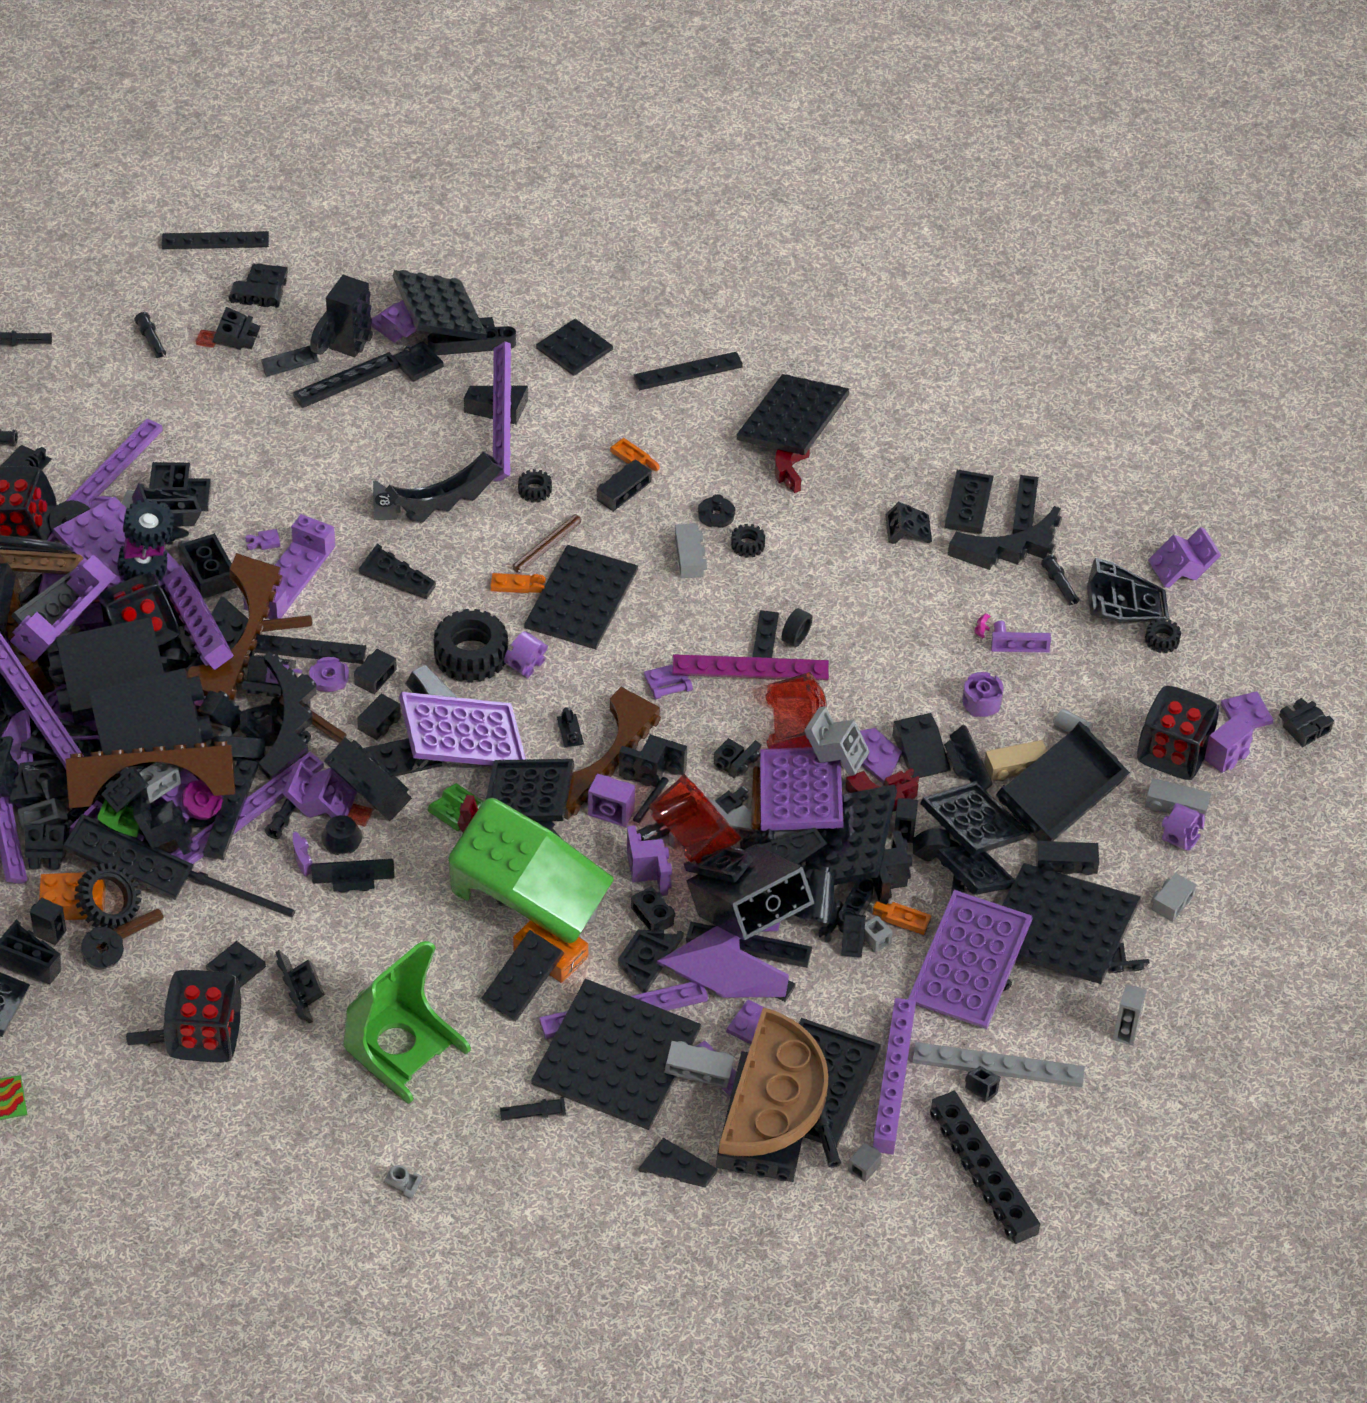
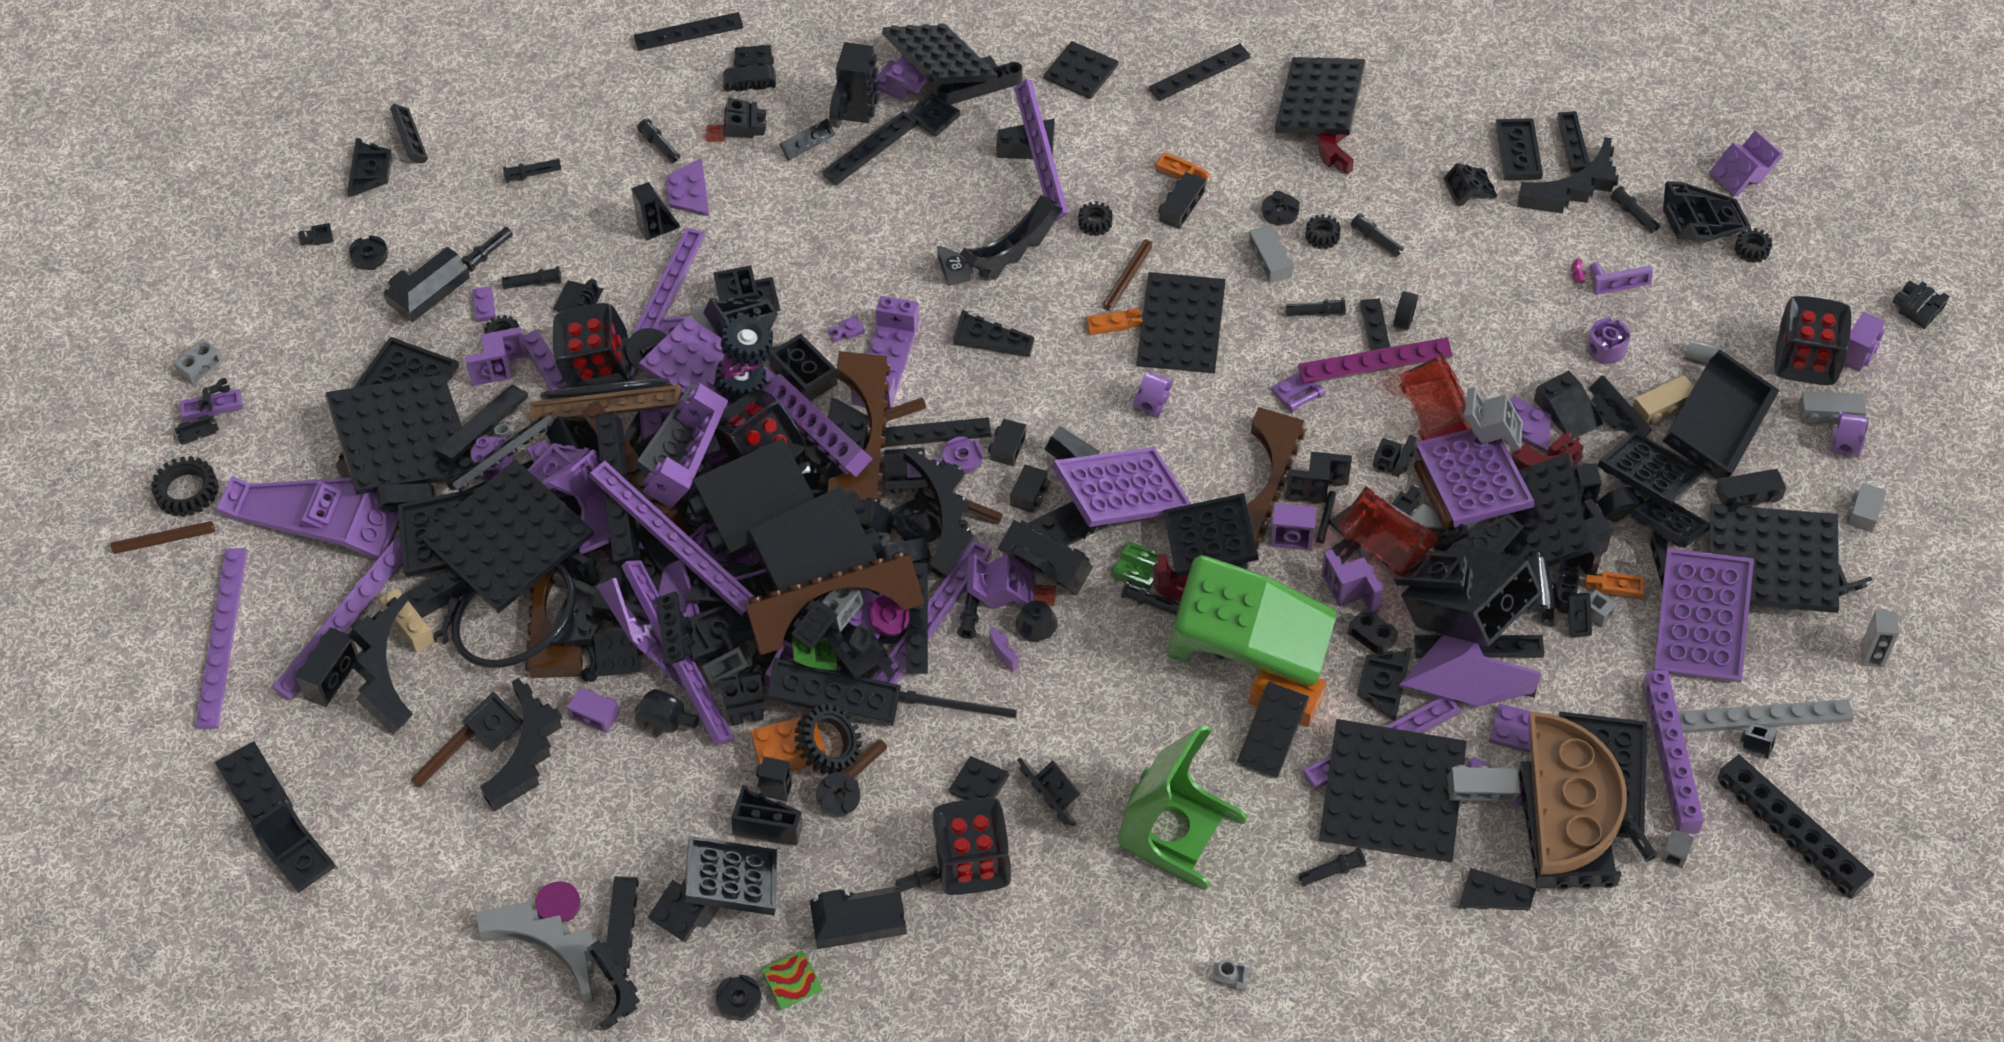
camera: 10 degrees left, 5 degrees up
black bracket [311,858,395,893] -> none
black tyre [433,609,508,683] -> none
black hinge [557,707,584,748] -> none
medium lavender plate [1221,691,1273,729] -> none
none -> black wedge [631,182,681,241]
none -> medium lavender wing [666,158,709,216]
none -> black brick [809,886,907,949]
none -> black pin [1121,580,1180,615]
none -> black pin [1286,298,1346,317]
none -> black pin [1351,213,1404,257]

